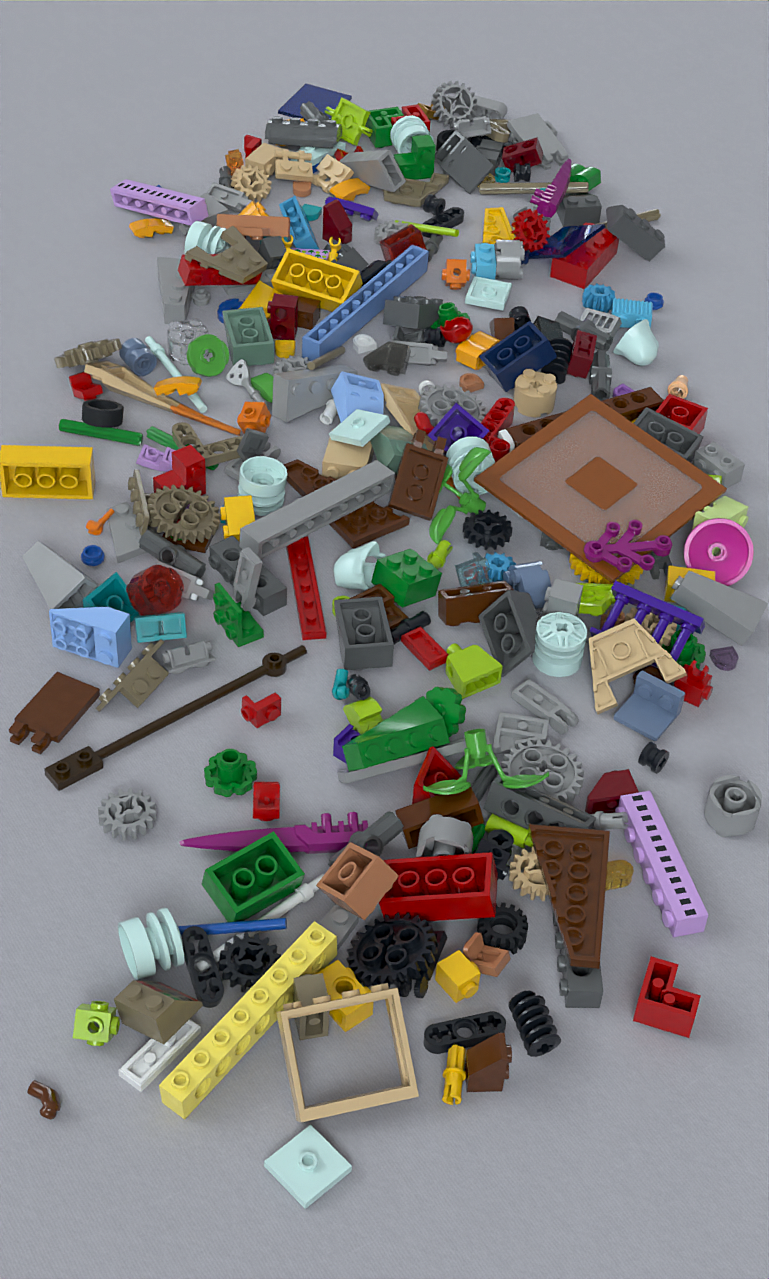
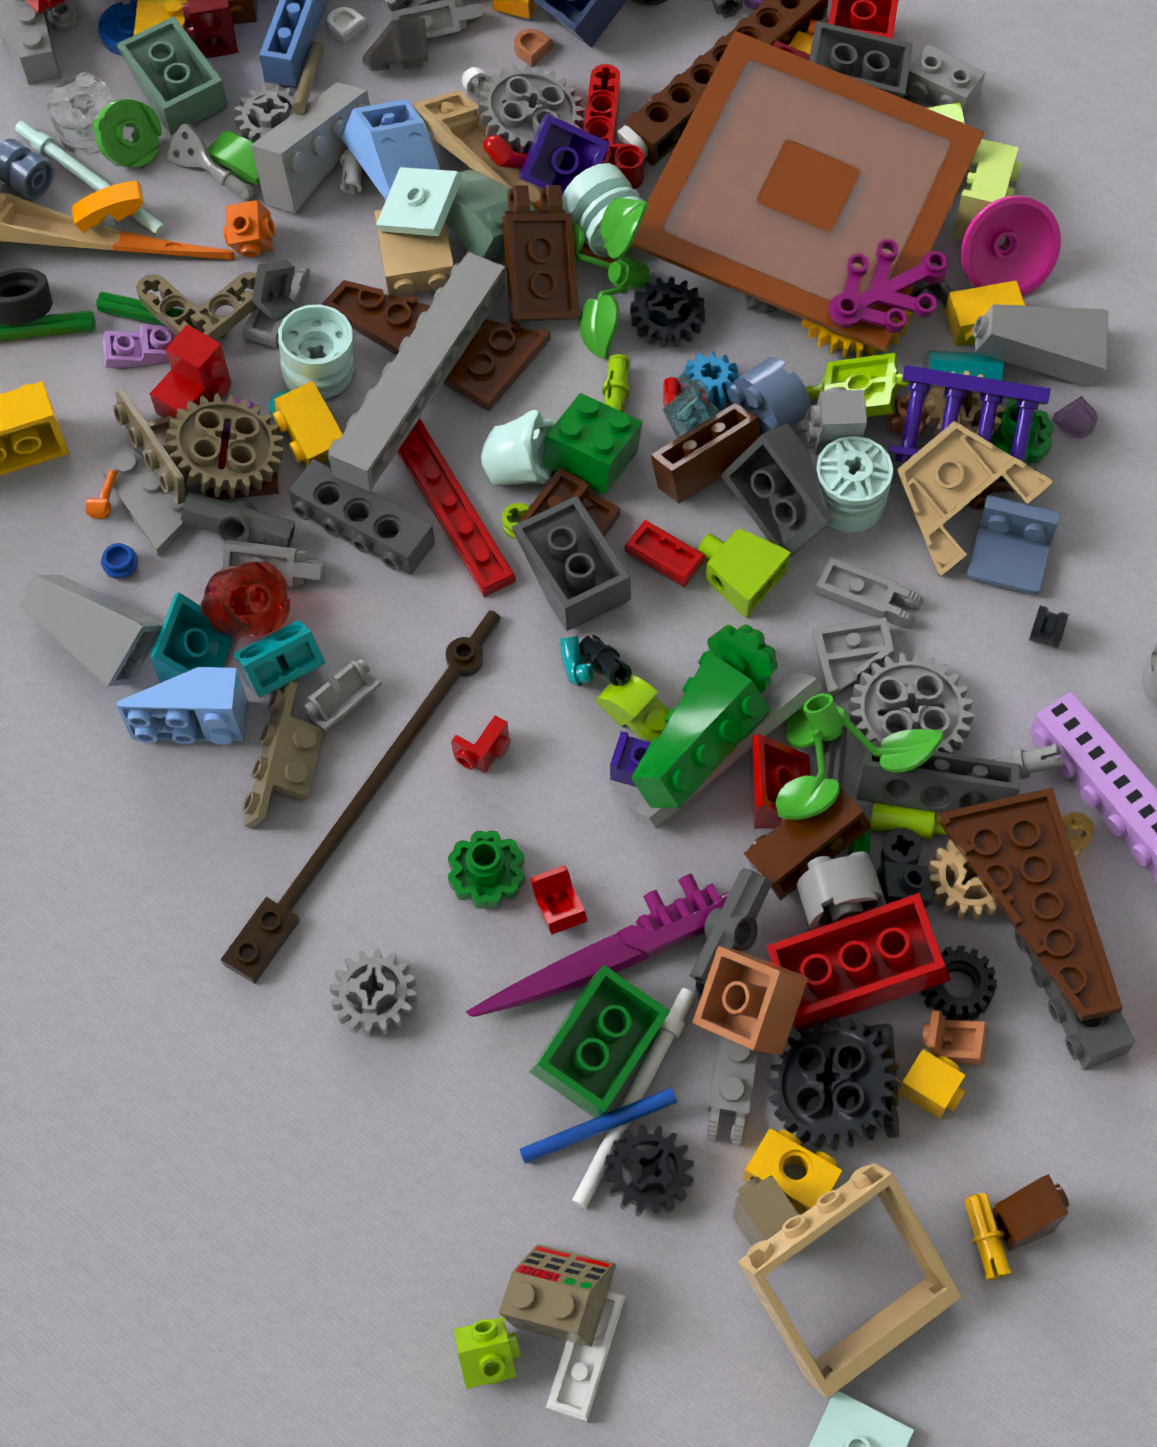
camera: 15 degrees left, 20 degrees up
reddish brown tile [9,672,100,755] -> none
light aqua wheel [118,907,184,980] -> none
light yellow brick [159,921,337,1120] -> none
black beam [182,926,224,1008] -> none
green bracket [213,582,264,647] -> none
light grey hinge [233,547,263,611] -> none
yellow tile [275,340,296,358] -> none
black pin [390,611,431,645] -> none
black beam [423,1011,506,1054] -> none
black piece [508,990,561,1057] -> none
tan brick [513,369,557,417] -> none
dark red slope [585,769,639,814] -> none
red brick [674,660,713,707] -> none

